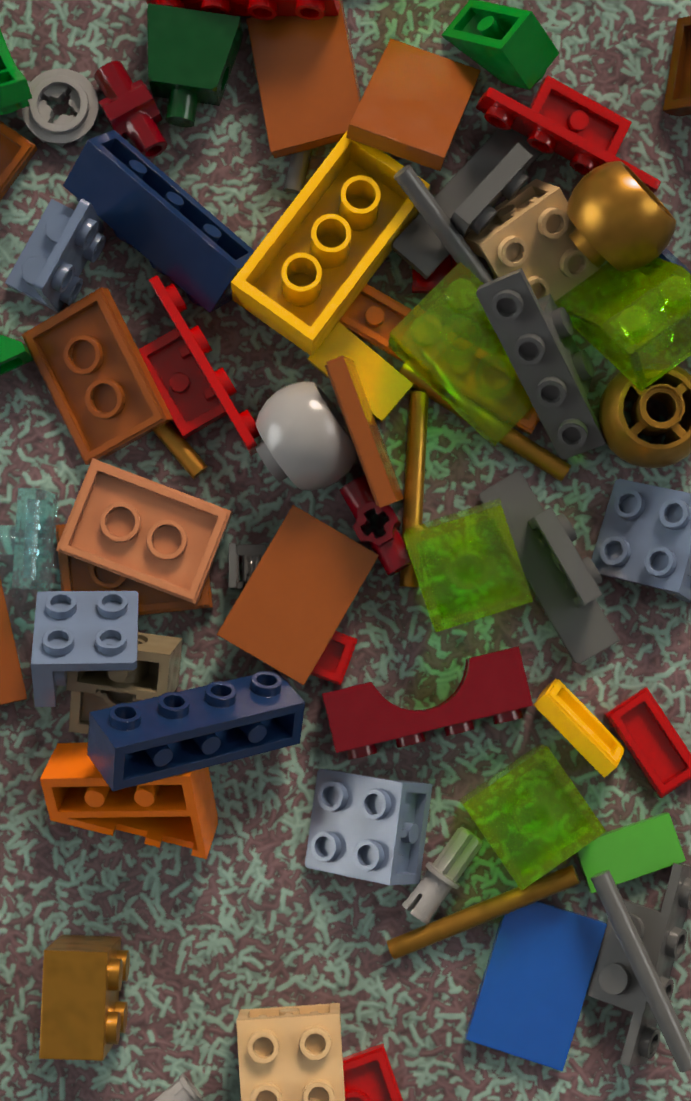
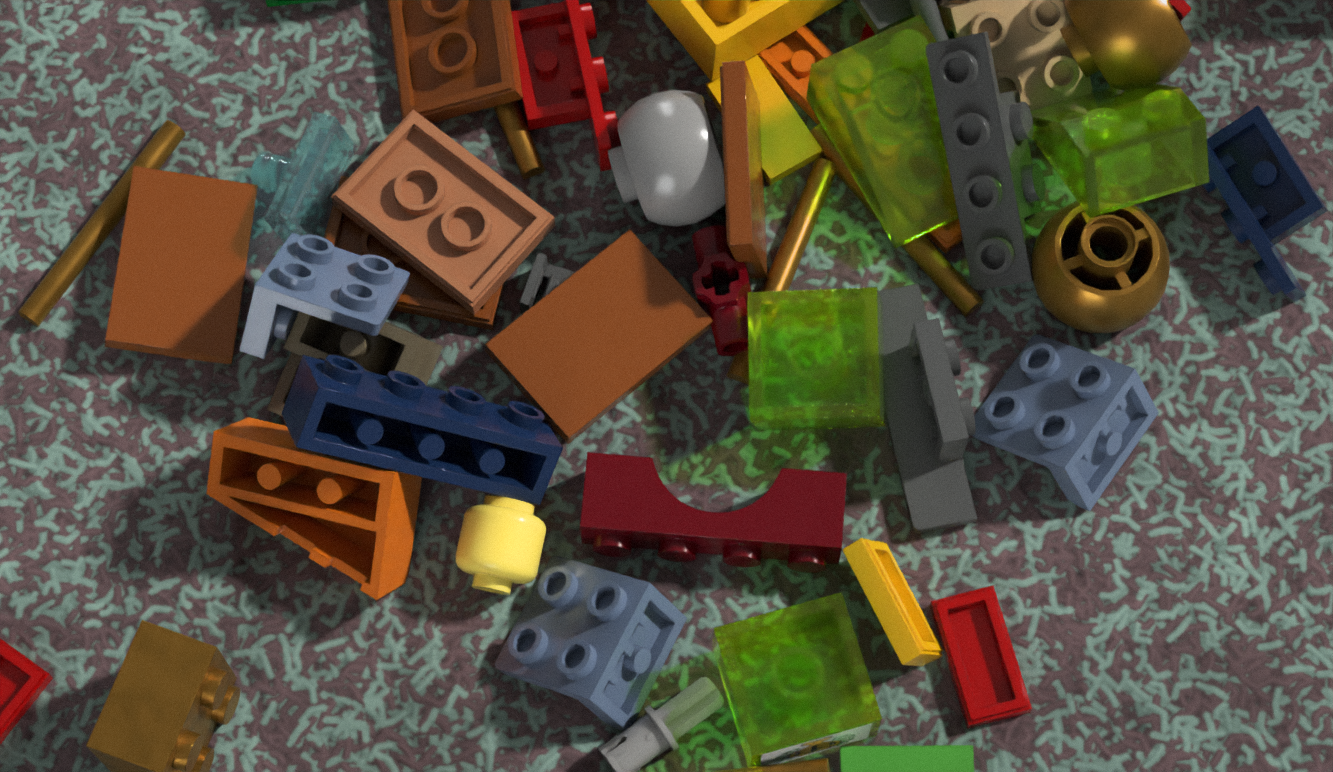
camera: 20 degrees right, 15 degrees down
red tile [311,631,358,686] -> none
none -> light yellow head [456,495,546,595]

